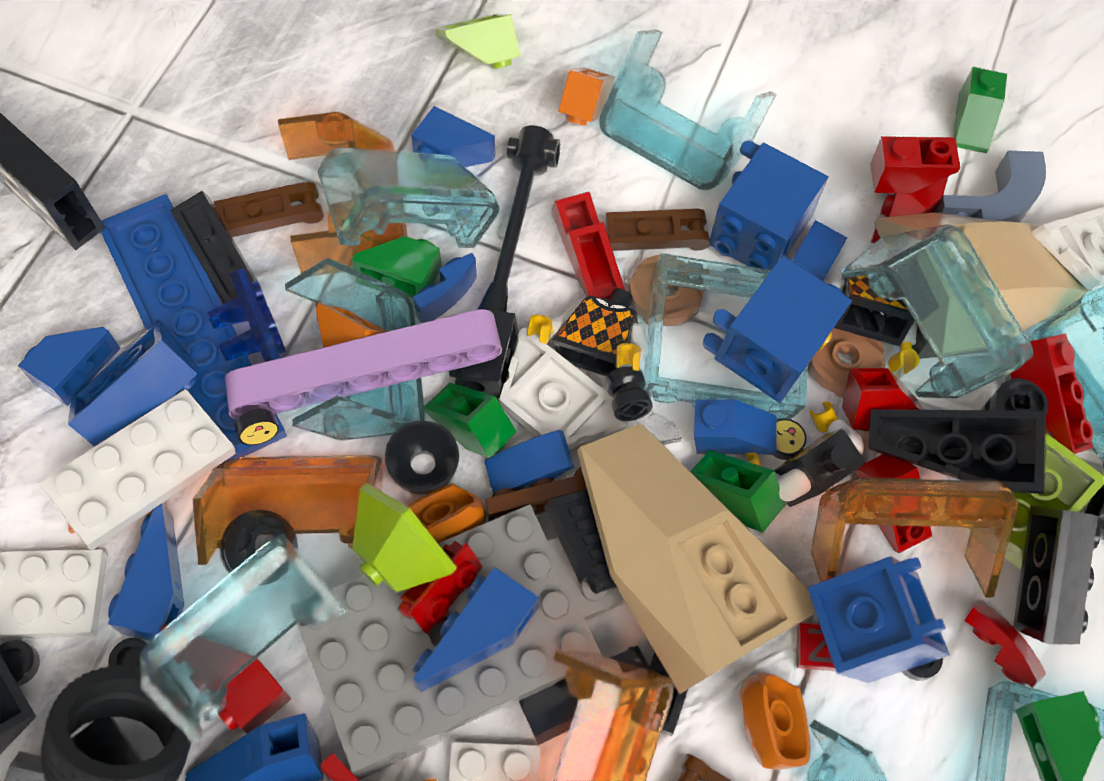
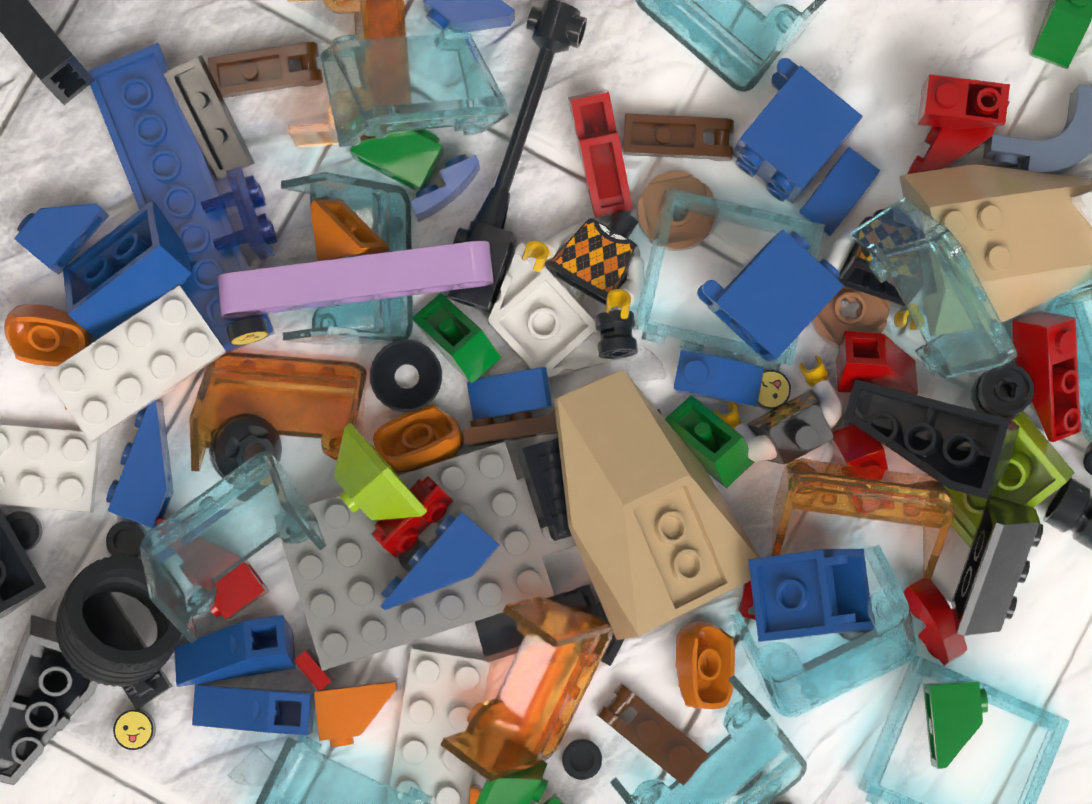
camera: 10 degrees right, 20 degrees up
none -> orange piece [4,304,90,366]
none -> clear light blue windscreen [727,545,919,718]

